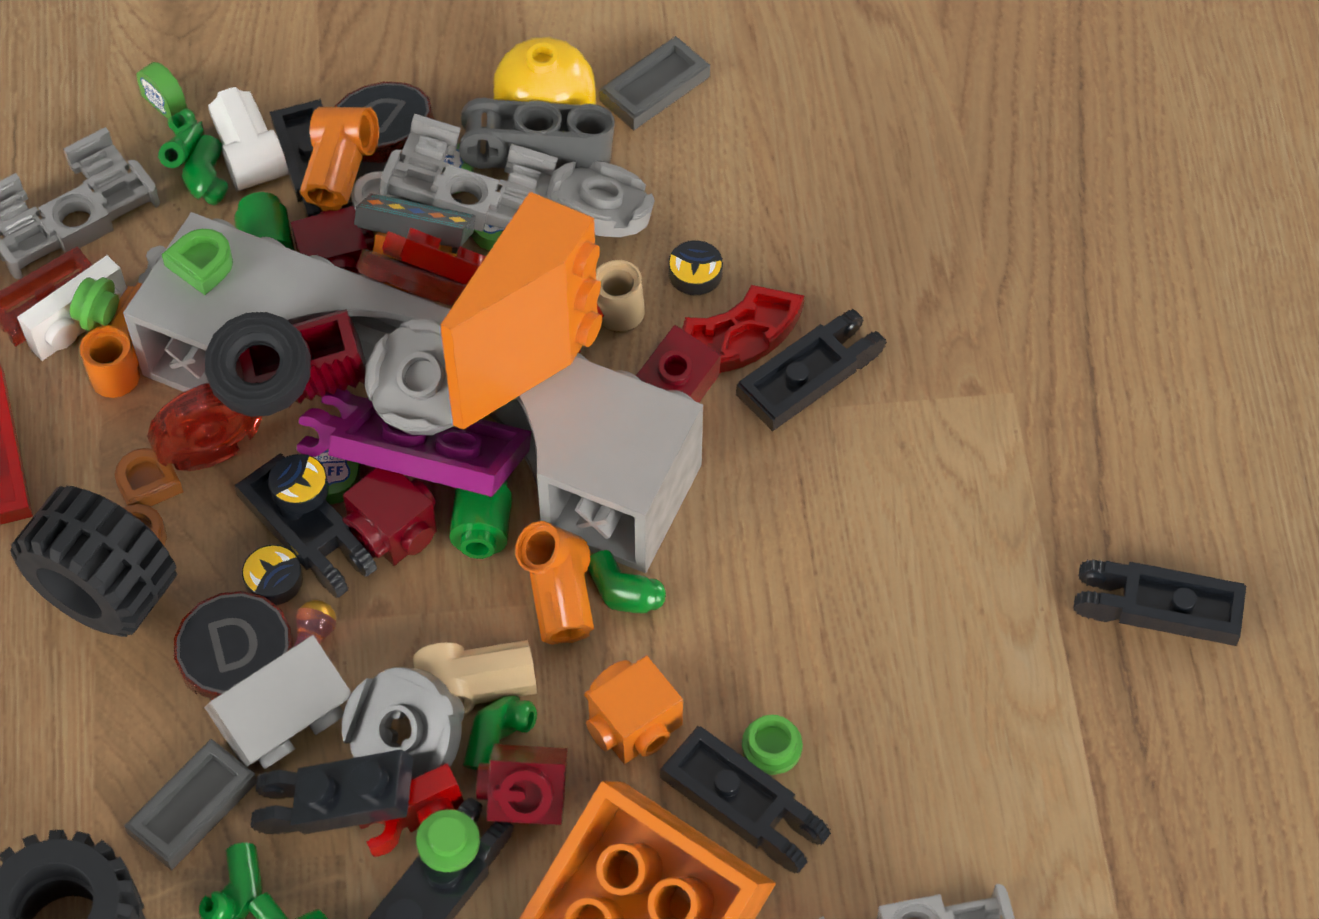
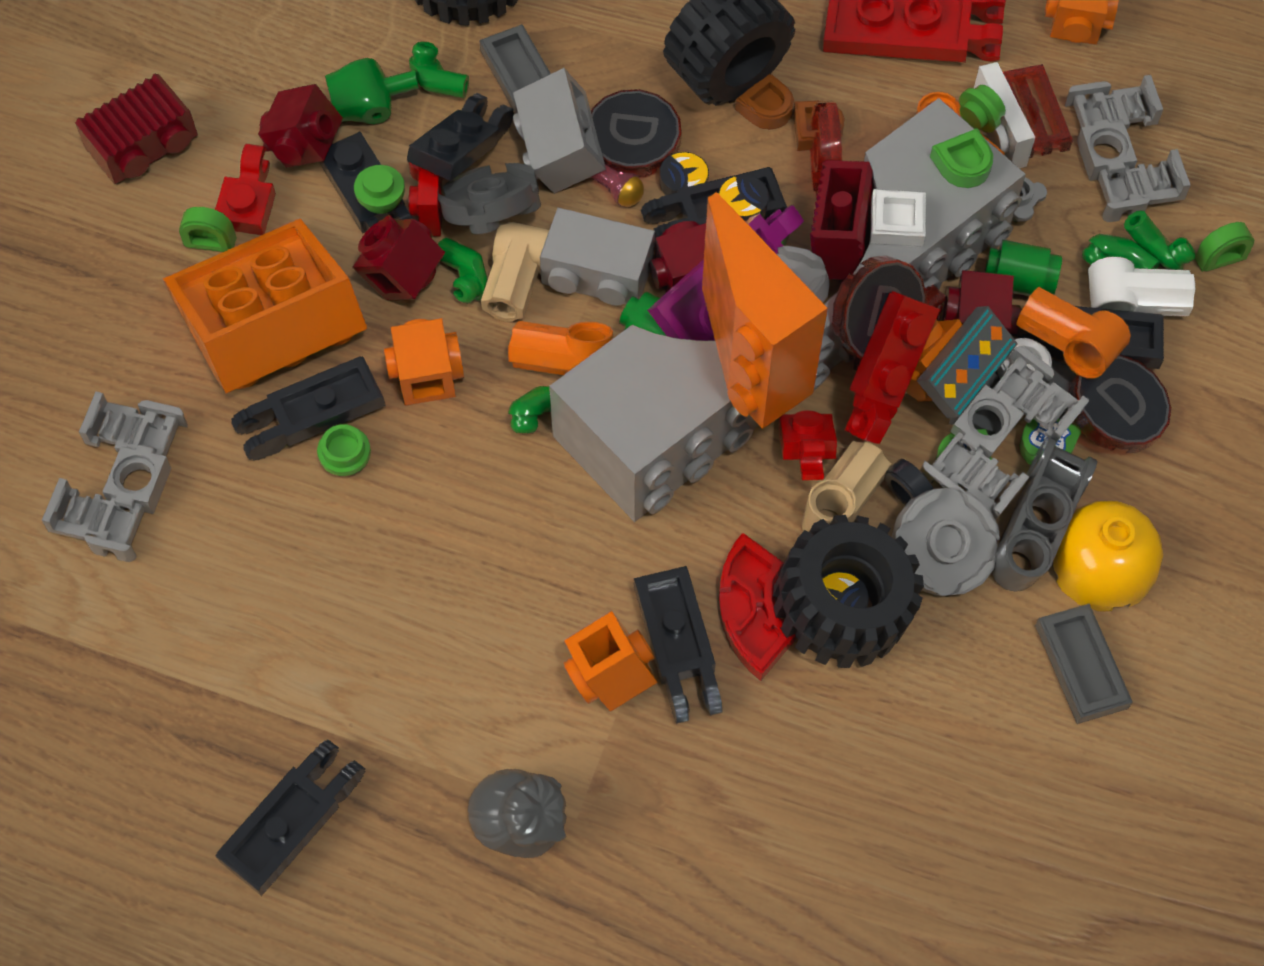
camera: 115 degrees right, 5 degrees up
black tyre [205,312,311,417] -> none
dark red brick [636,324,721,403] -> none
none -> dark grey hair [468,769,567,858]
none -> light grey brick [540,208,655,306]
none -> orange brick [564,611,658,712]
none -> black tyre [773,515,924,668]
none -> white tile [870,189,926,247]

